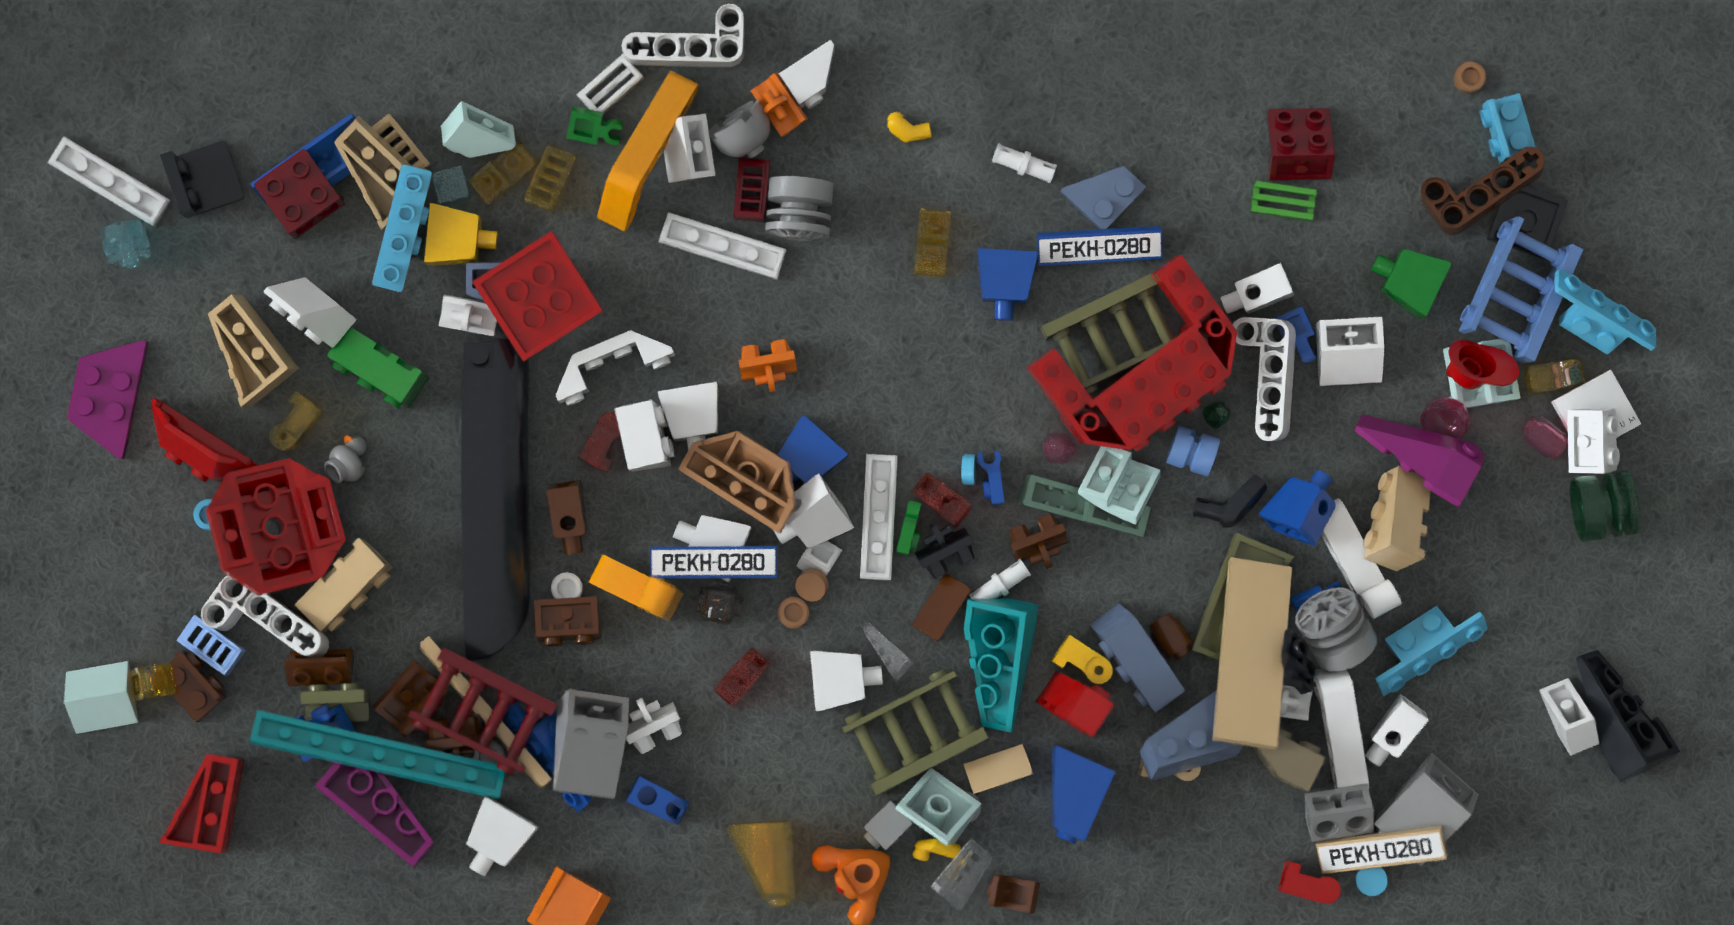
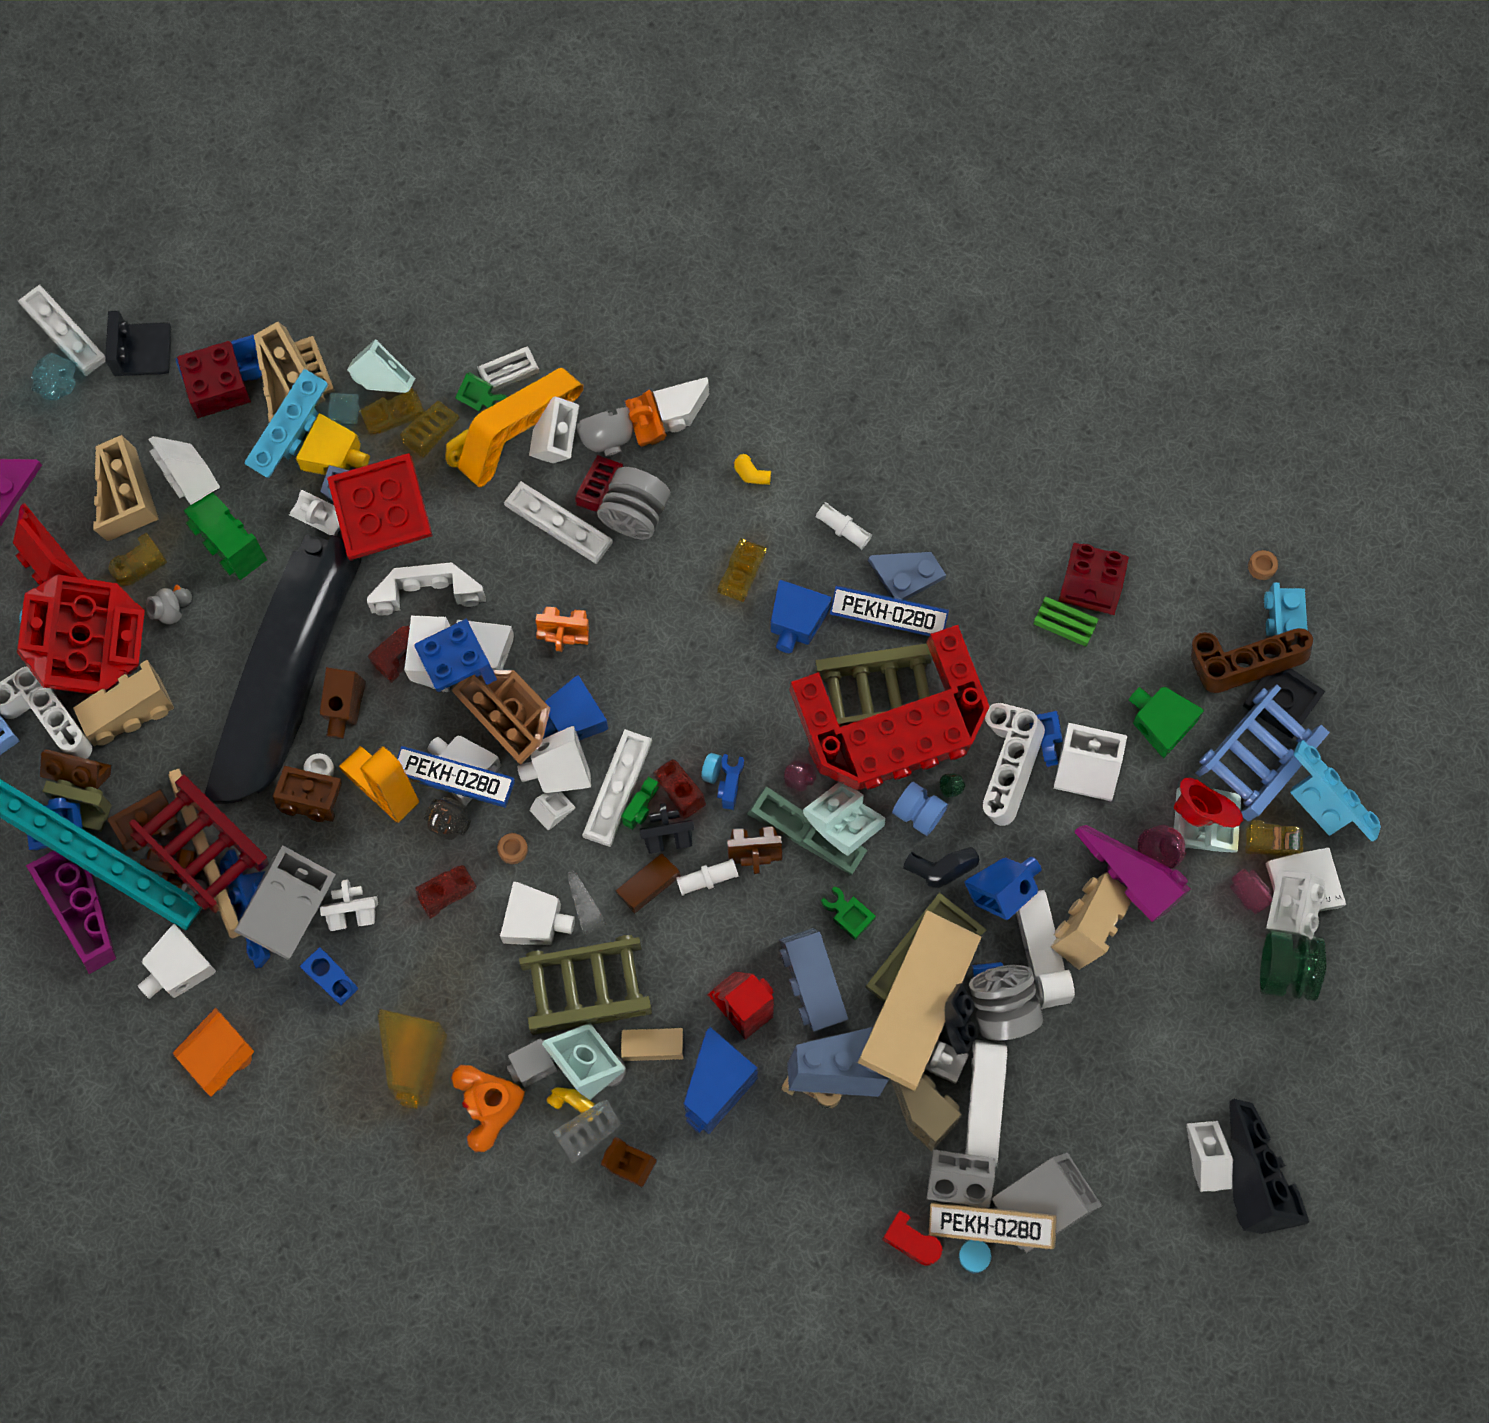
camera: 20 degrees right, 15 degrees down
white beam [622,4,745,67] -> none
medium nougat tile [795,569,828,602] -> none
teal wedge [964,598,1039,733] -> none
yellow leg [1051,635,1113,684] -> none
reddish brown brick [1149,612,1193,660] -> none
white torso [1220,263,1295,314] -> none
white torso [1365,693,1429,767] -> none
medium azure bracket [1376,606,1488,696] -> none
none -> blue bracket [414,618,497,692]
none -> yellow arm [445,429,468,467]
none -> green plate [821,886,876,941]

